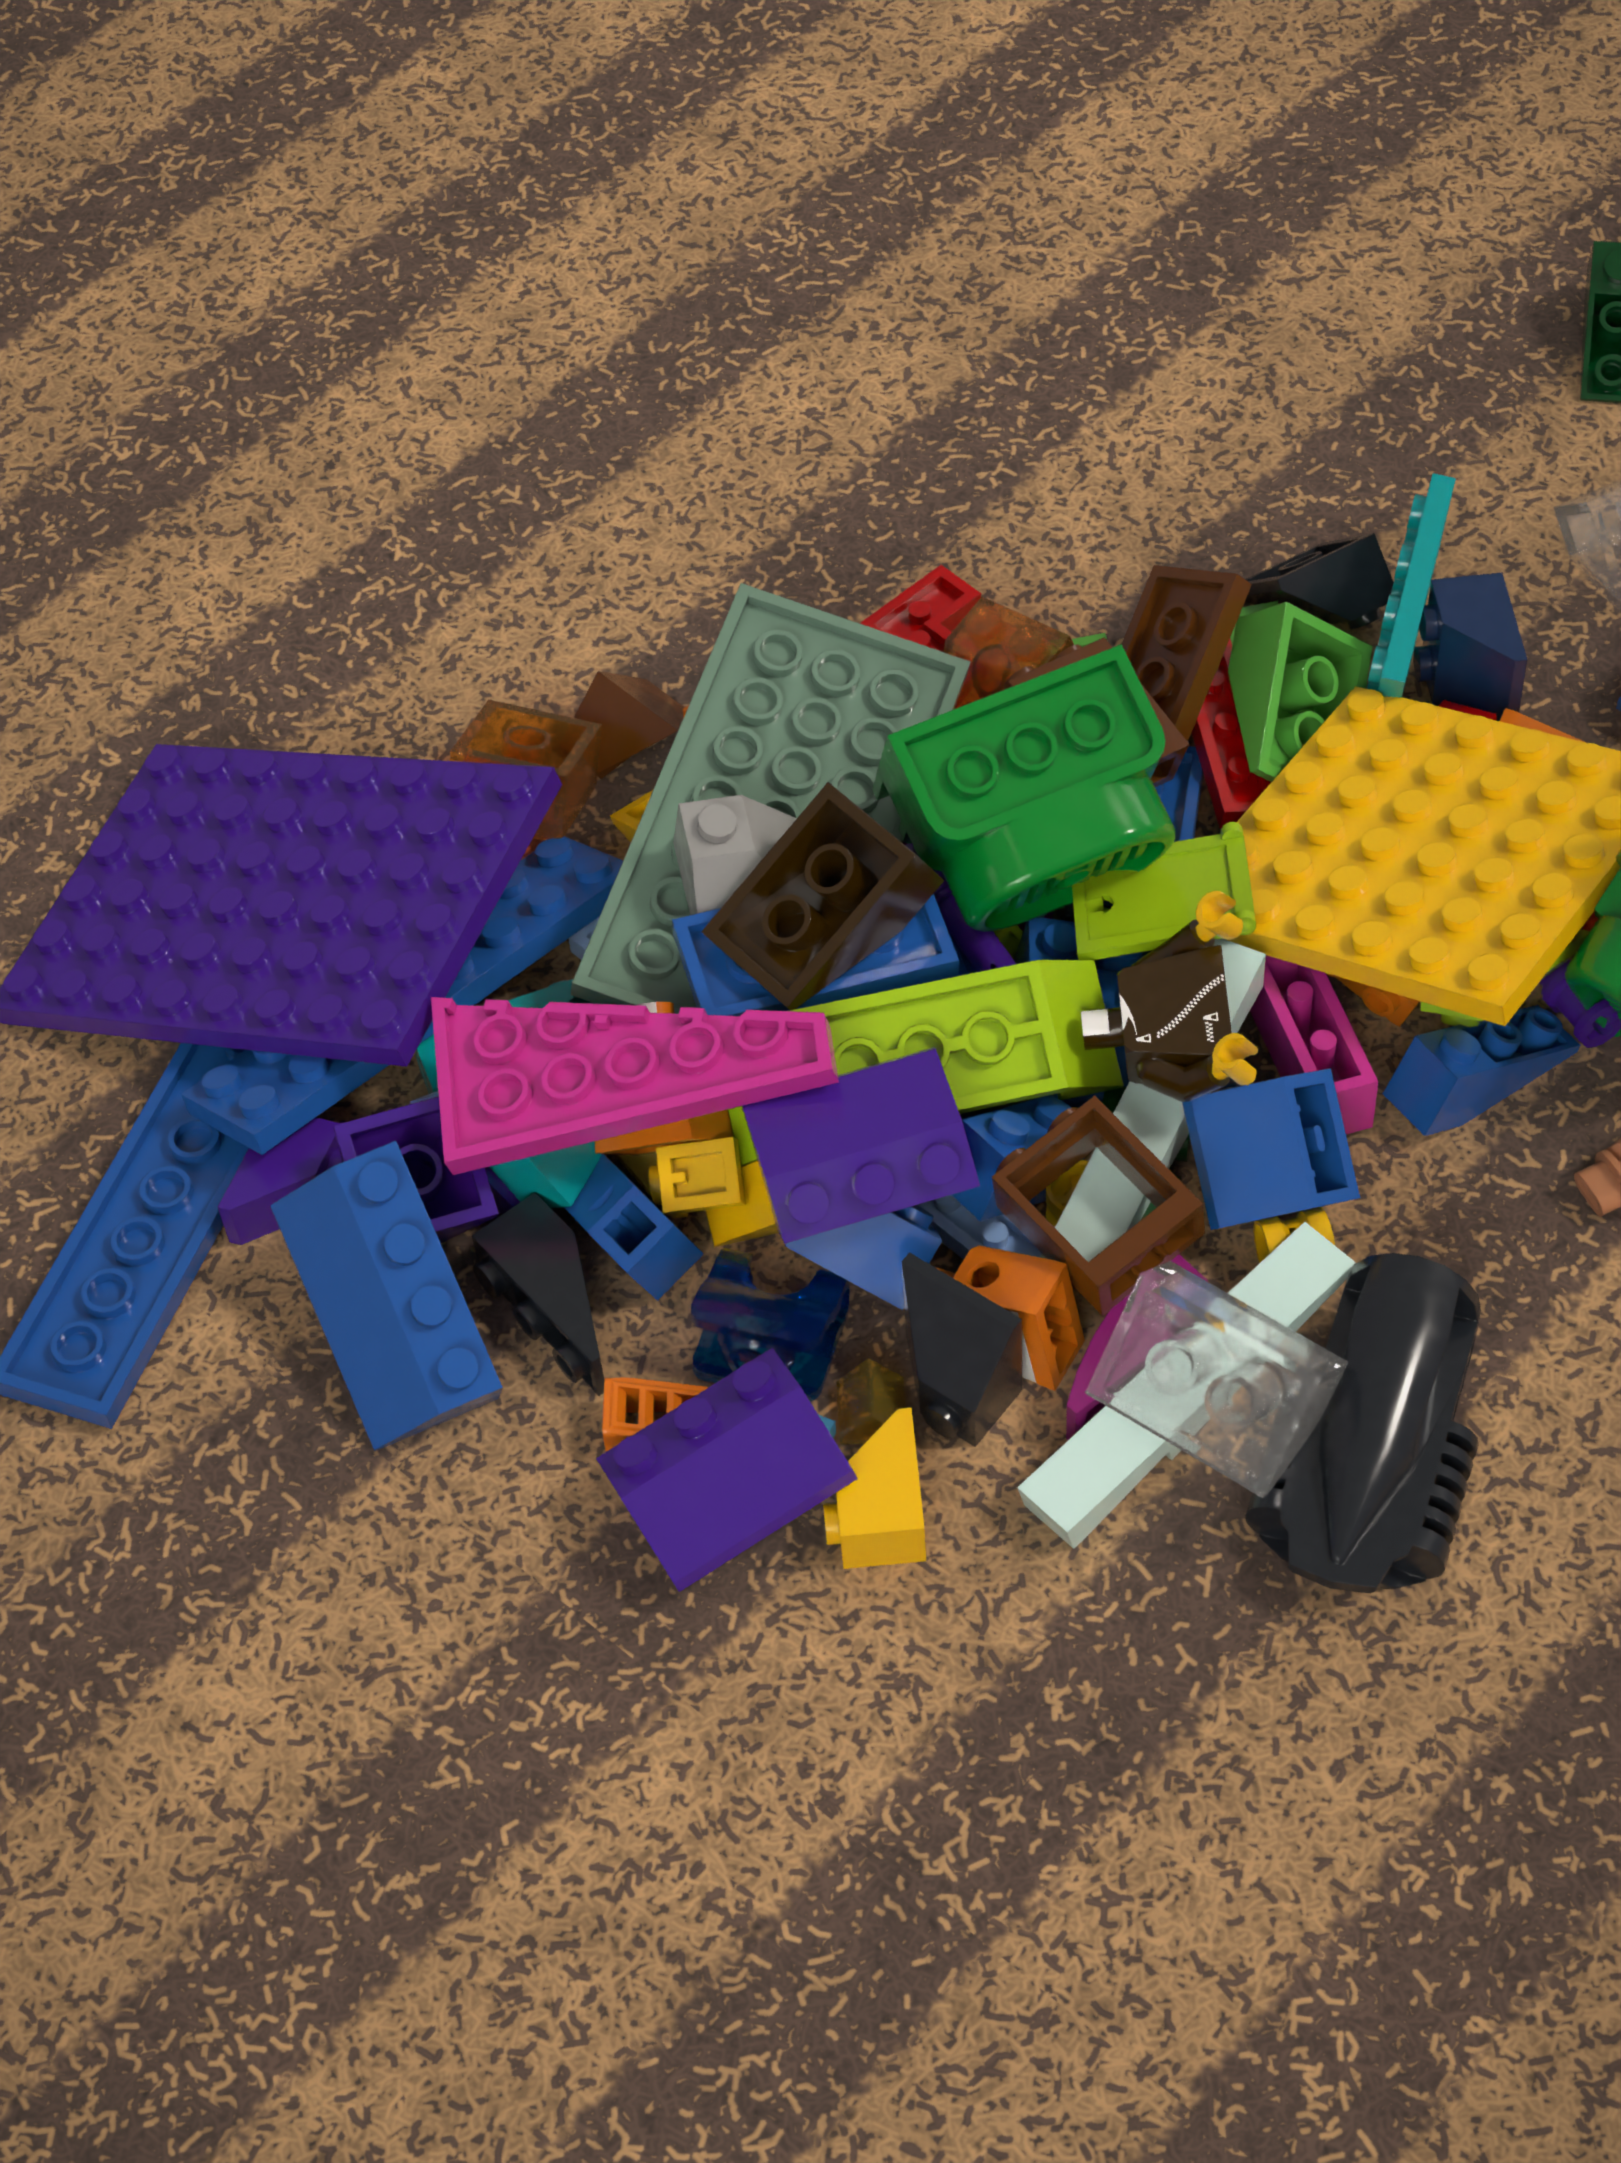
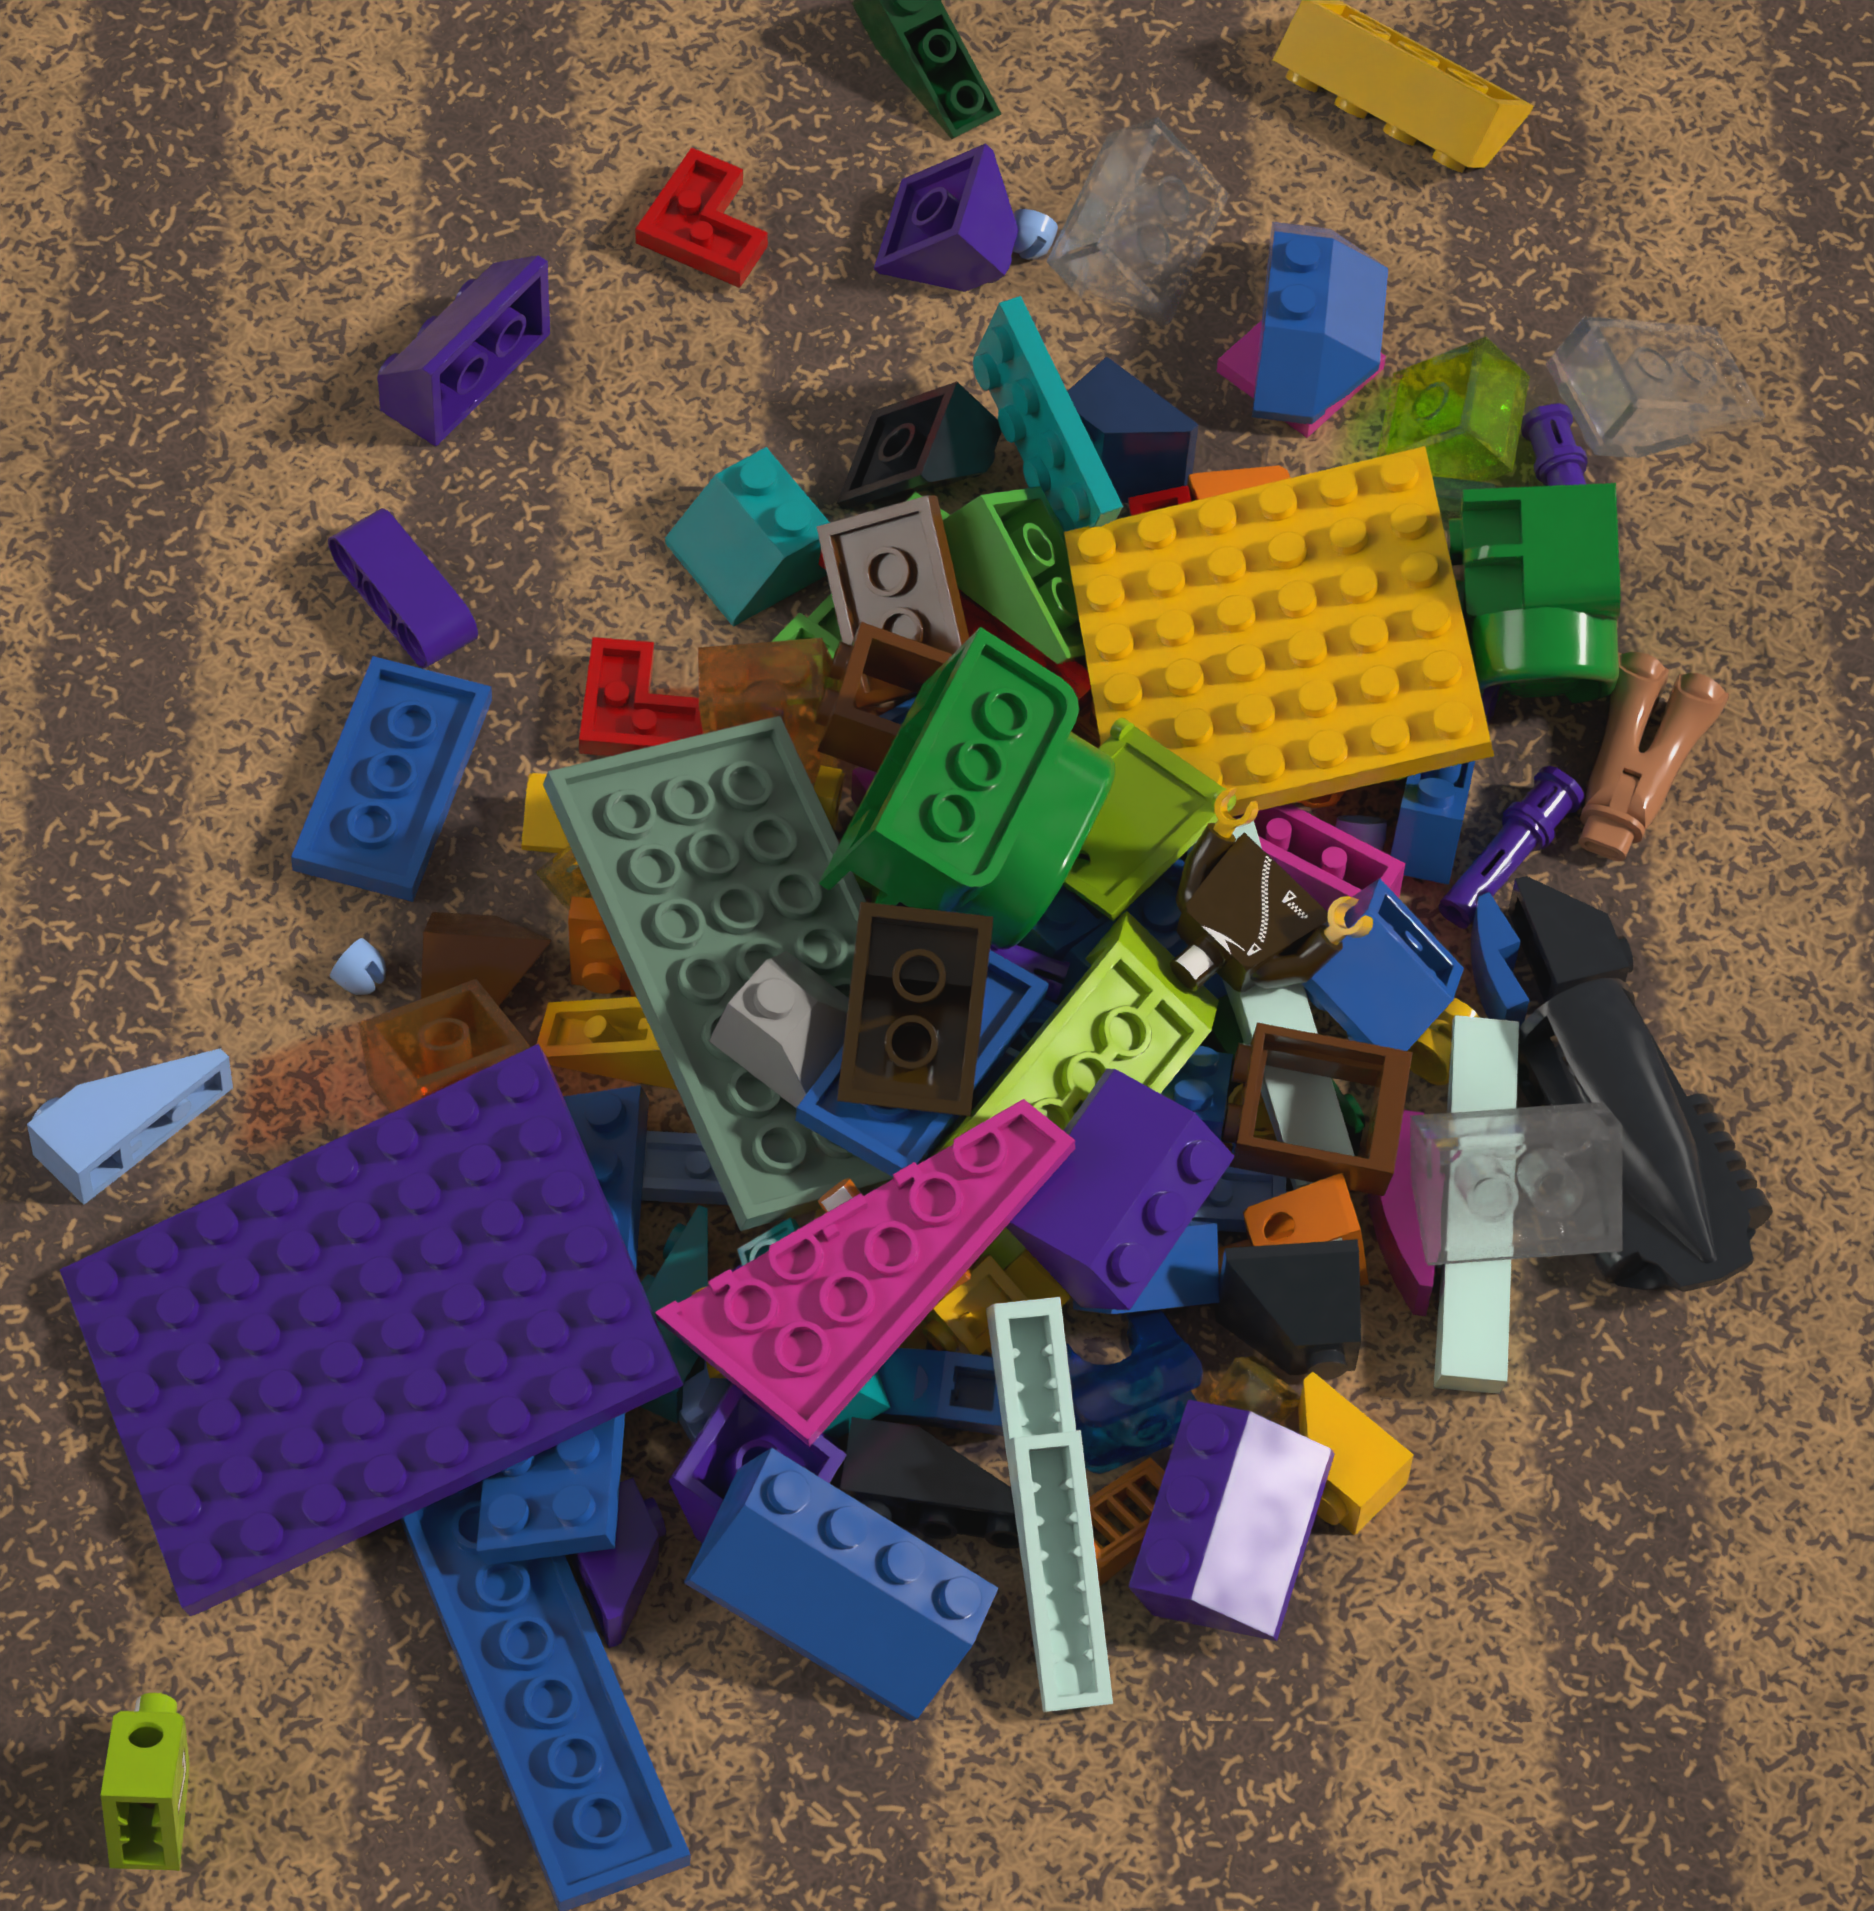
camera: 50 degrees left, 5 degrees up
none -> light blue slope [27,1049,233,1205]
none -> blue plate [291,656,492,902]
none -> dark purple beam [328,508,478,669]
none -> light blue hinge [330,938,387,995]
none -> dark purple slope [377,255,550,447]
none -> red plate [635,147,768,288]
none -> teal slope [665,447,830,627]
none -> dark purple slope [874,143,1019,292]
none -> light aqua slope [986,1297,1113,1712]
none -> light blue hinge [1013,209,1058,260]
none -> hinge [1336,815,1387,851]
none -> dark purple pin [1439,766,1585,929]
none -> blue slope [1470,892,1529,1029]
none -> black slope [1508,876,1633,1003]

